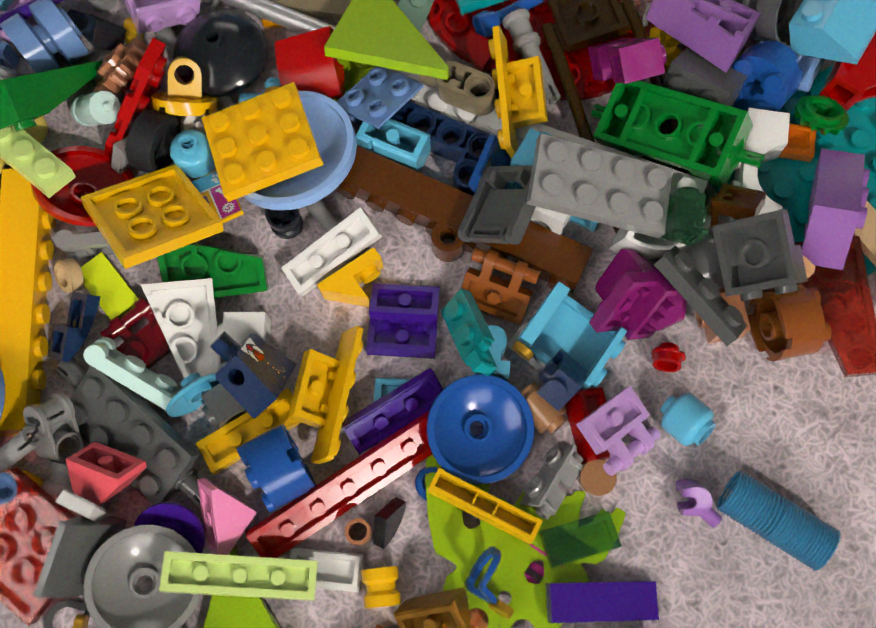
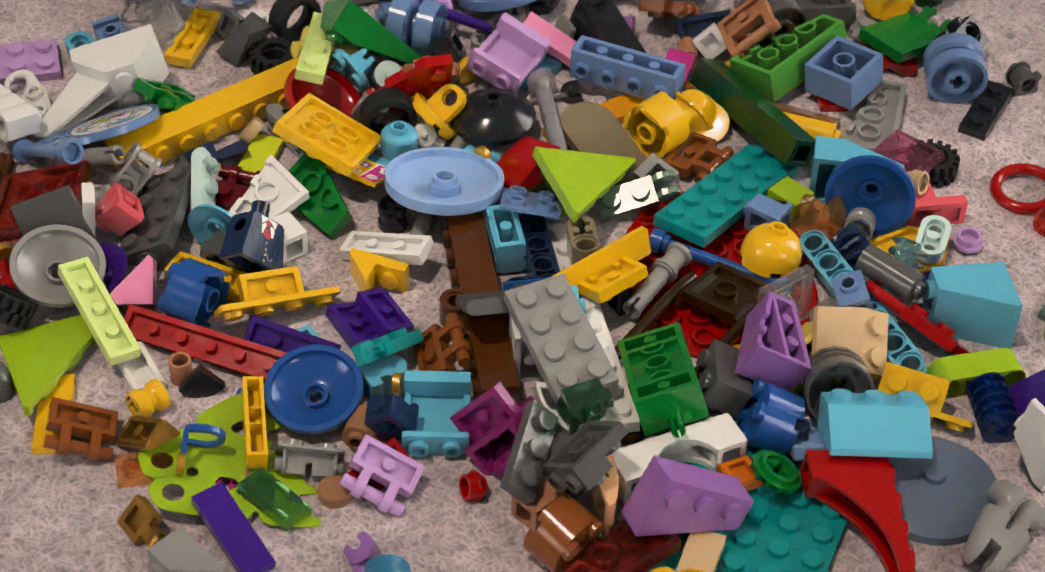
camera: 50 degrees right, 30 degrees down
yellow plate [202,82,324,202] -> none
magenta arch [588,38,667,84] -> none
medium azure head [660,393,716,446] -> none
reddish brown bracket [707,184,766,230] -> none
none -> medium azure plate [331,48,374,98]

